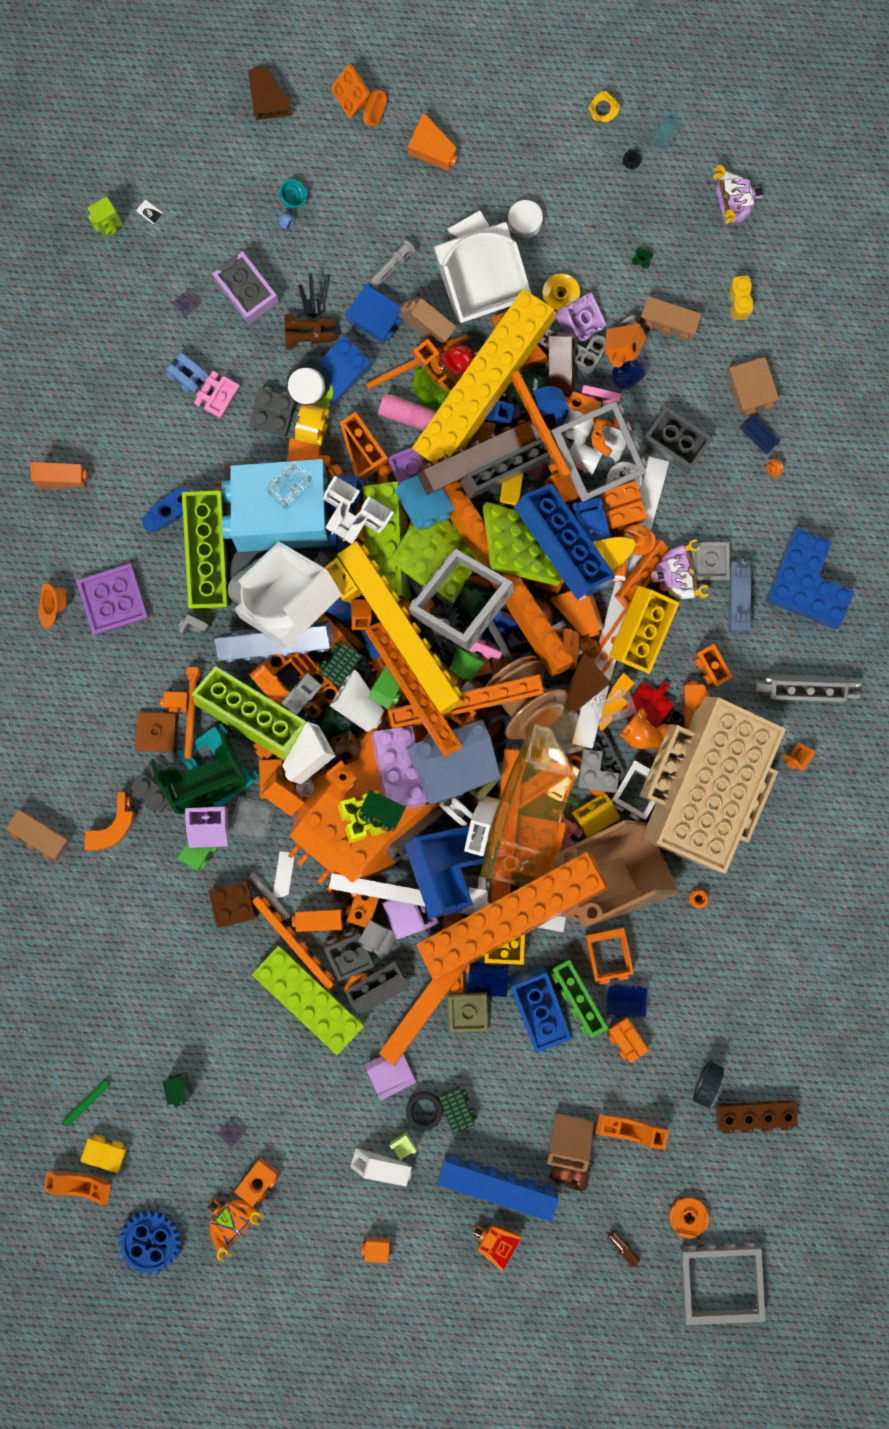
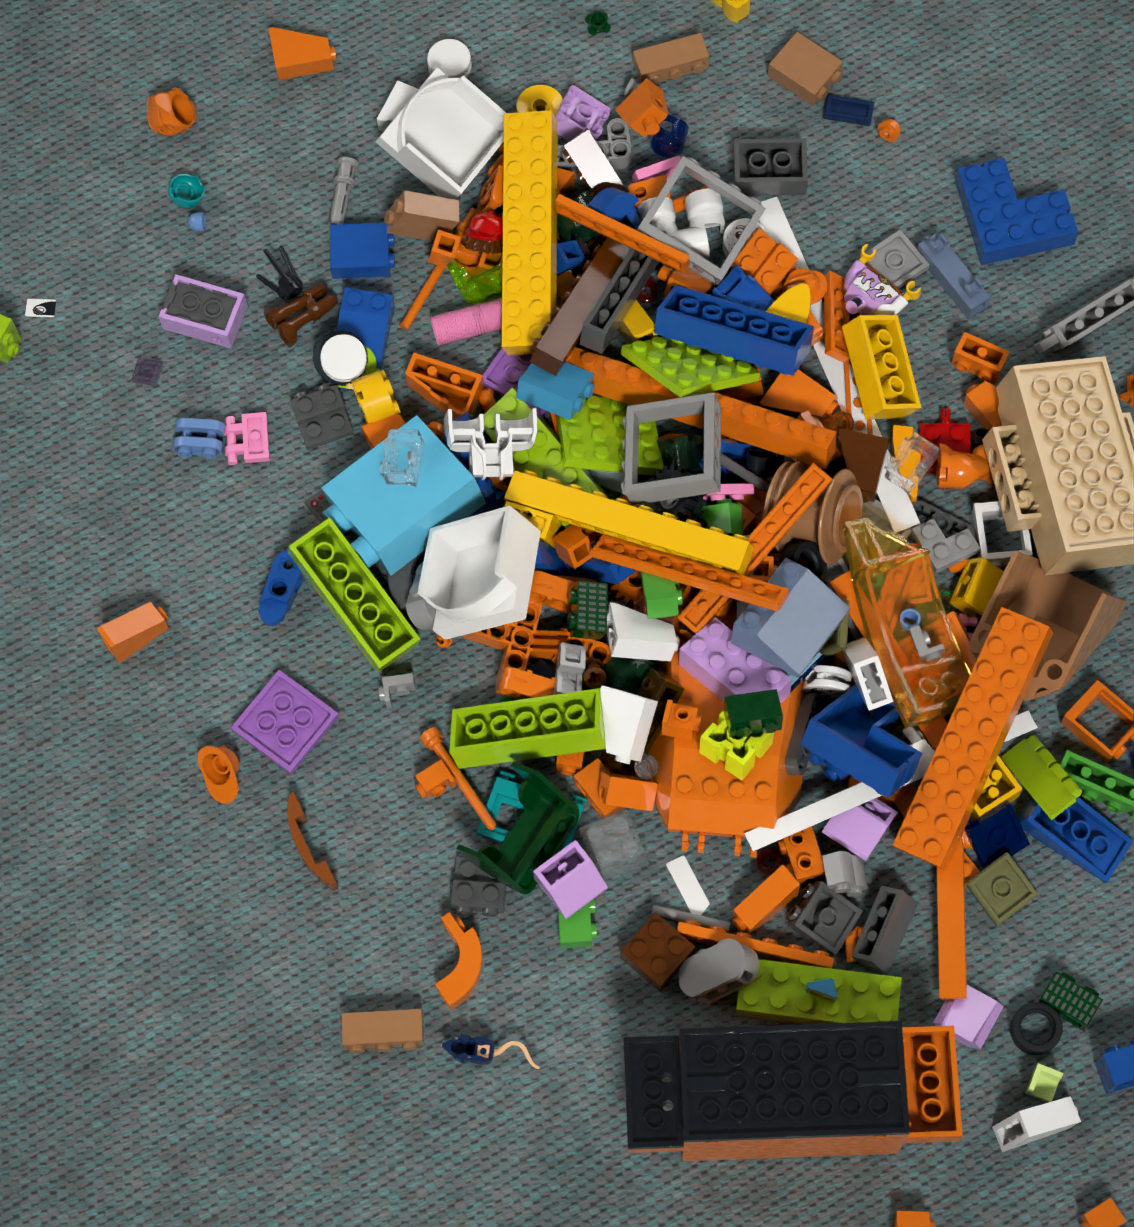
camera: 30 degrees left, 15 degrees down
dark orange plate [135,712,176,752] -> none
dark green brick [162,1072,193,1107] -> none
brick [214,620,334,662] -> none
clear purple tile [218,1119,246,1148] -> none
reddish brown slope [248,66,293,120] -> none
orange bracket [331,64,371,118] -> none
orange tile [363,90,387,127] -> none
orange arm [591,429,613,457] -> none
none -> orange piece [147,87,198,136]
none -> dark orange slope [287,792,338,891]
none -> dark blue animal [442,1034,540,1069]
none -> orange plate [475,165,504,216]
none -> black piece [624,1021,963,1161]
none -> light grey brick [679,938,759,1004]
none -> dark azure slope [805,978,837,1002]
none -> medium blue hinge [899,609,921,631]
none -> light grey bracket [909,625,945,663]
none -> lime windscreen [1000,735,1082,821]

